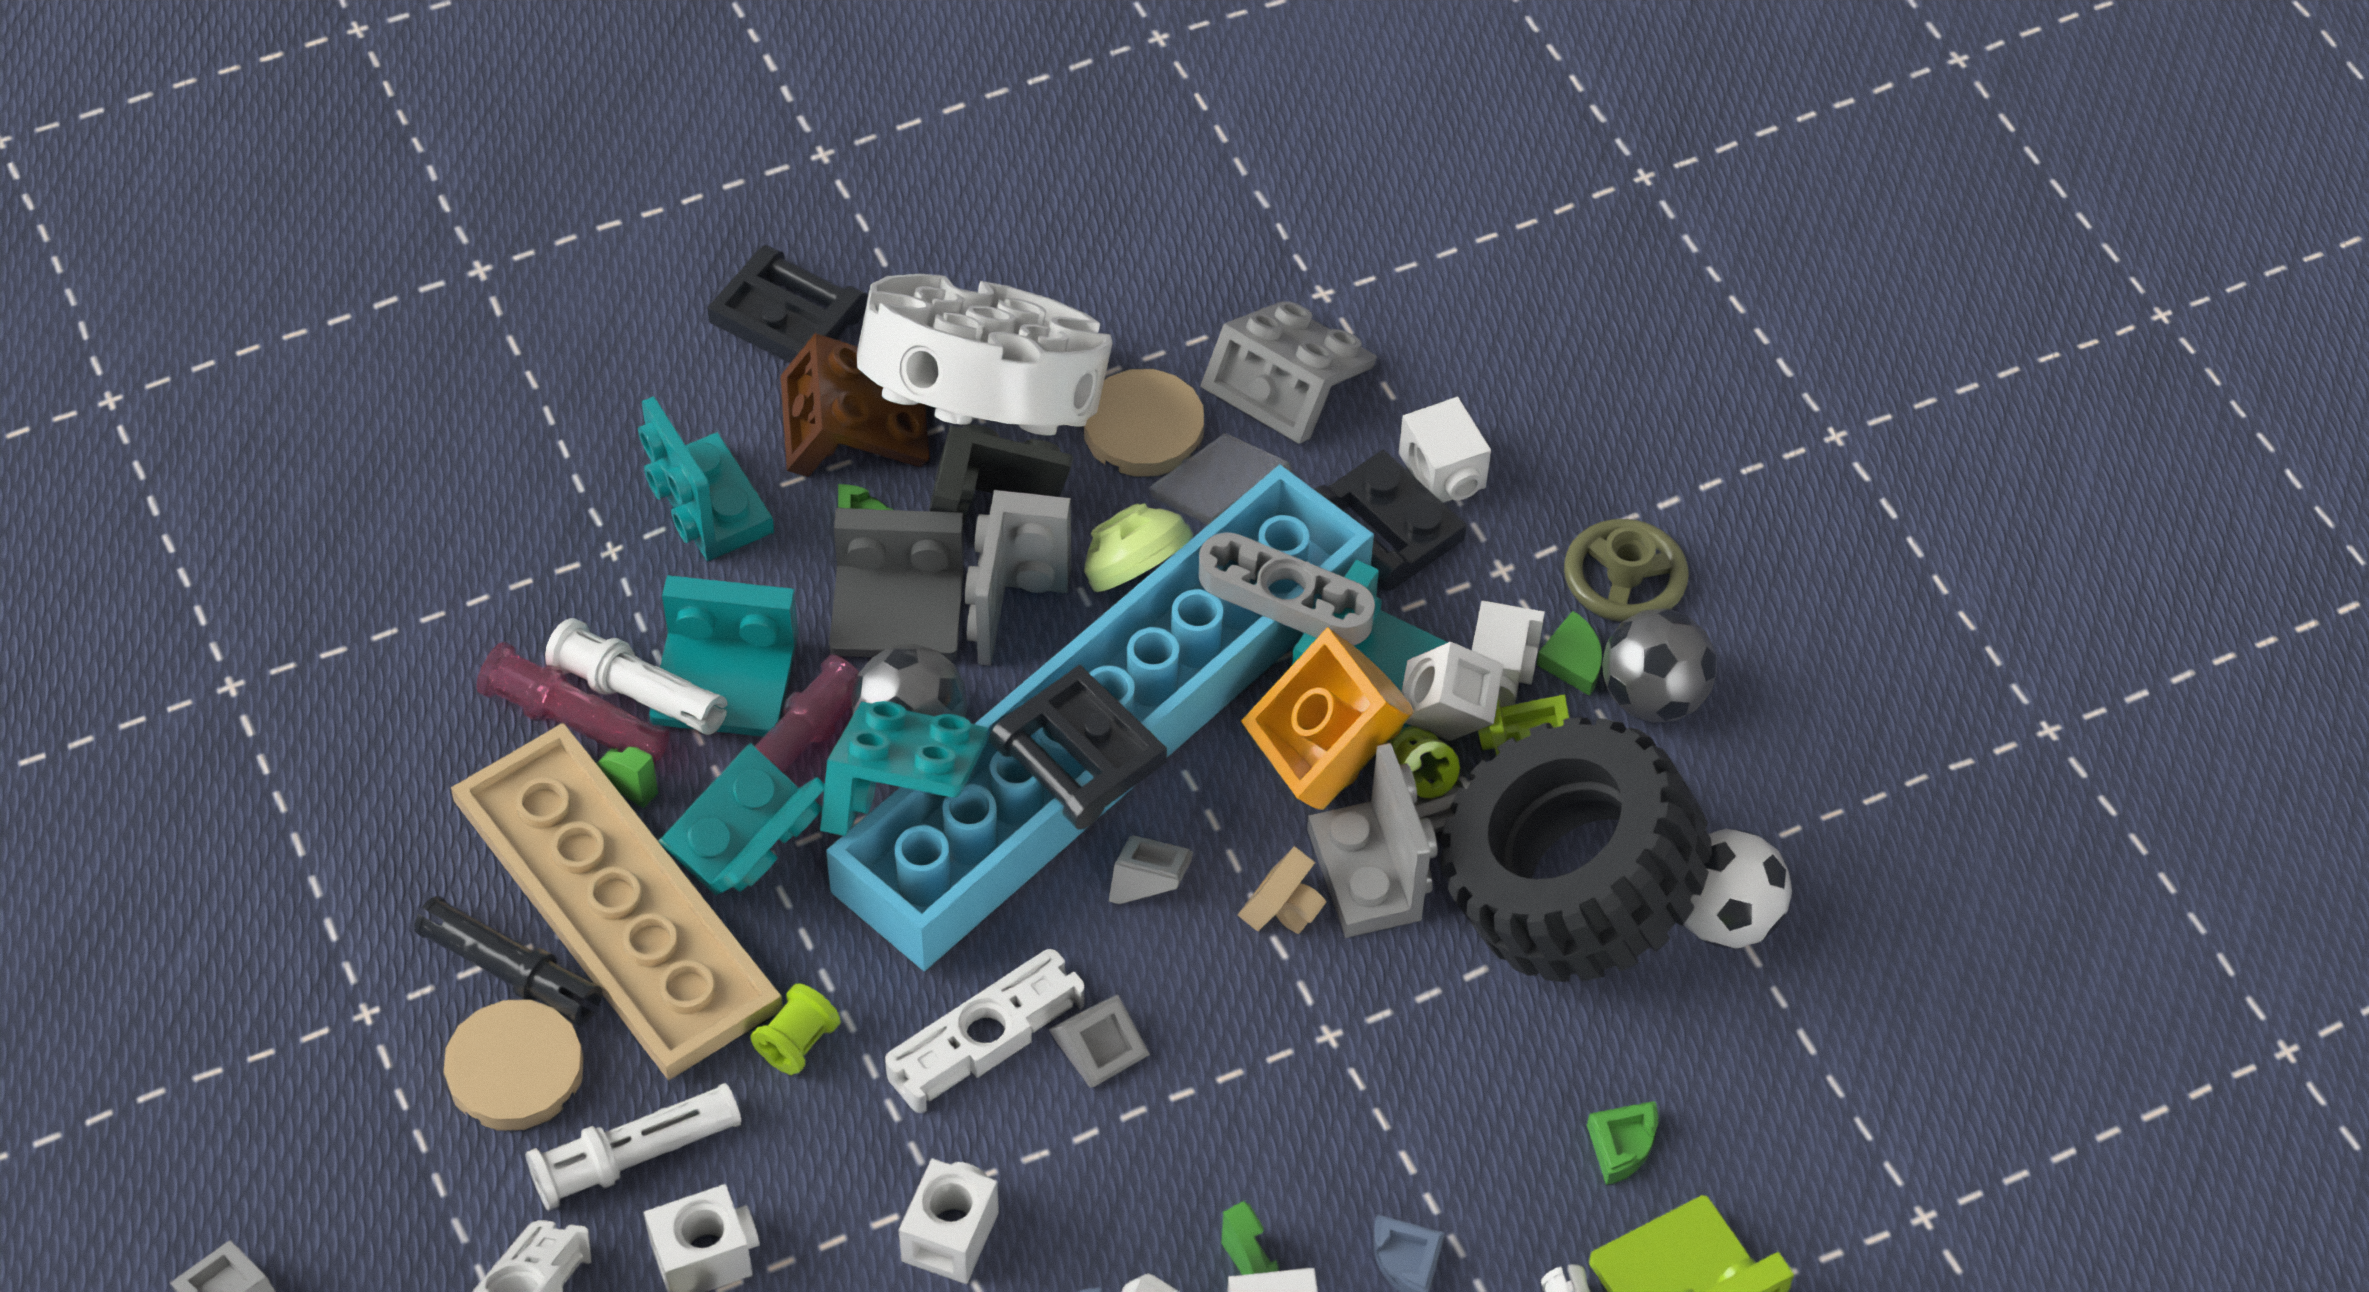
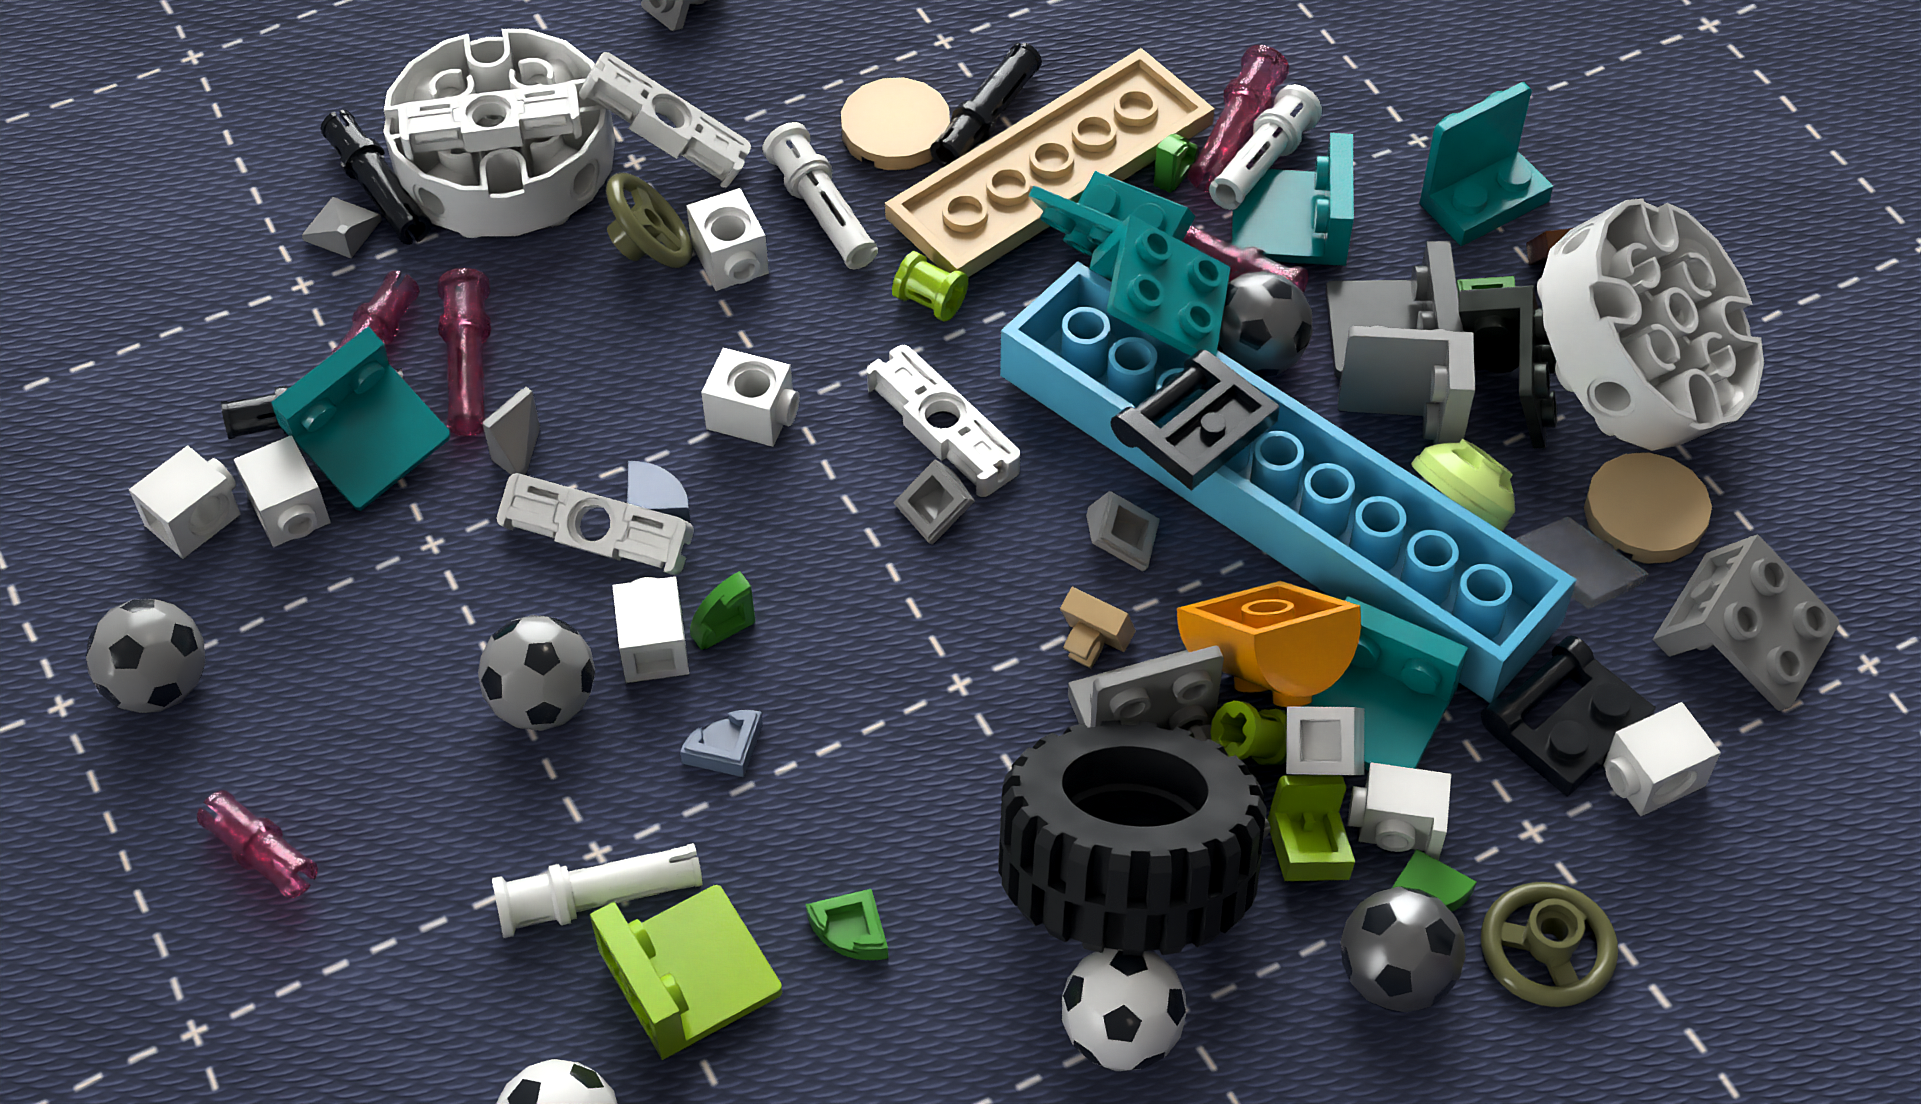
camera: 90 degrees right, 0 degrees up
black plate [707,244,868,363] -> none
light grey beam [1199,533,1375,645] -> none

